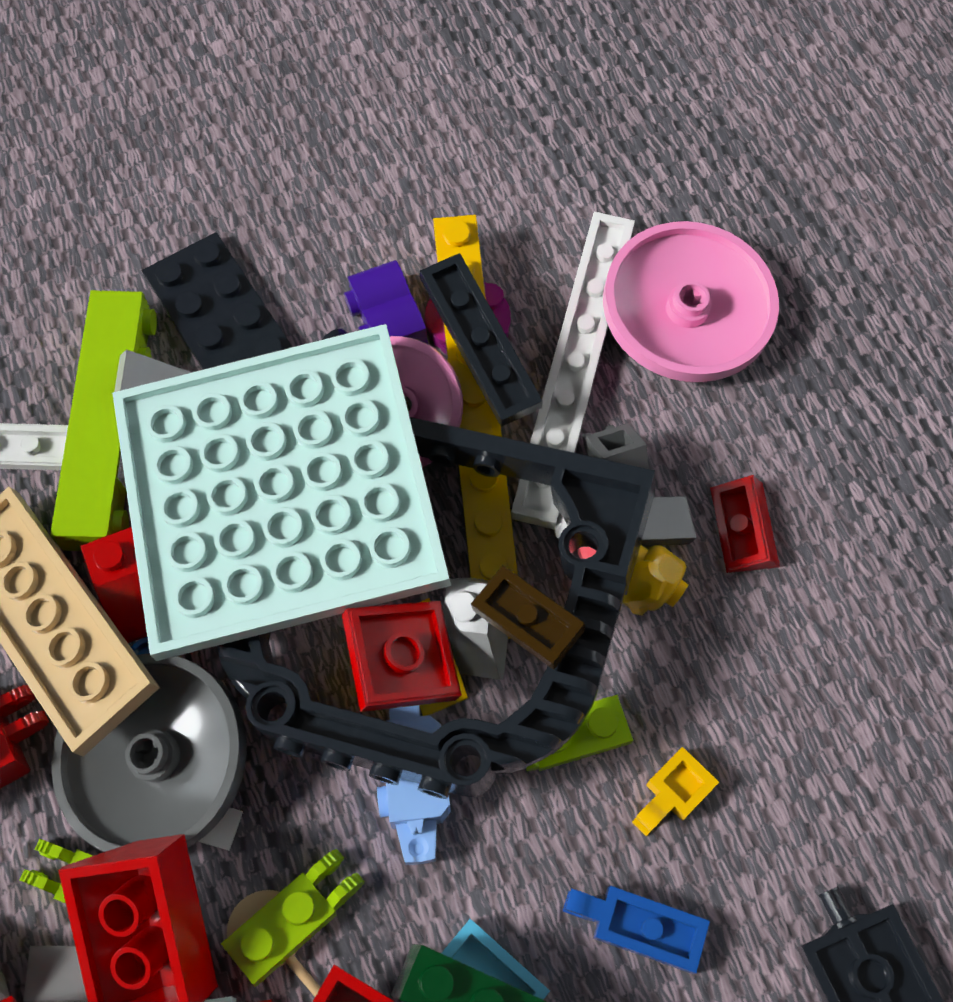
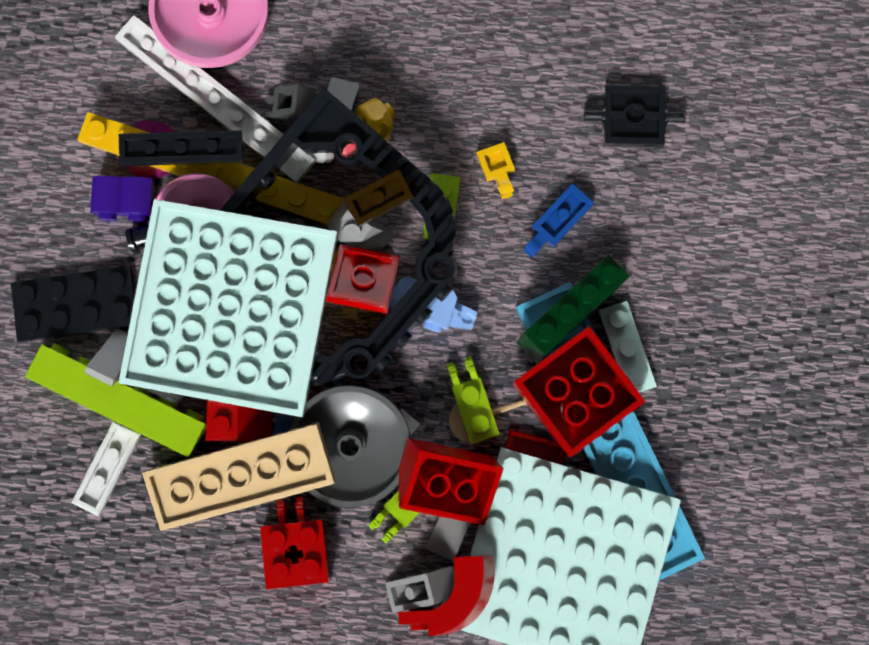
camera: 65 degrees left, 15 degrees up
red slope [710,475,780,573] -> none

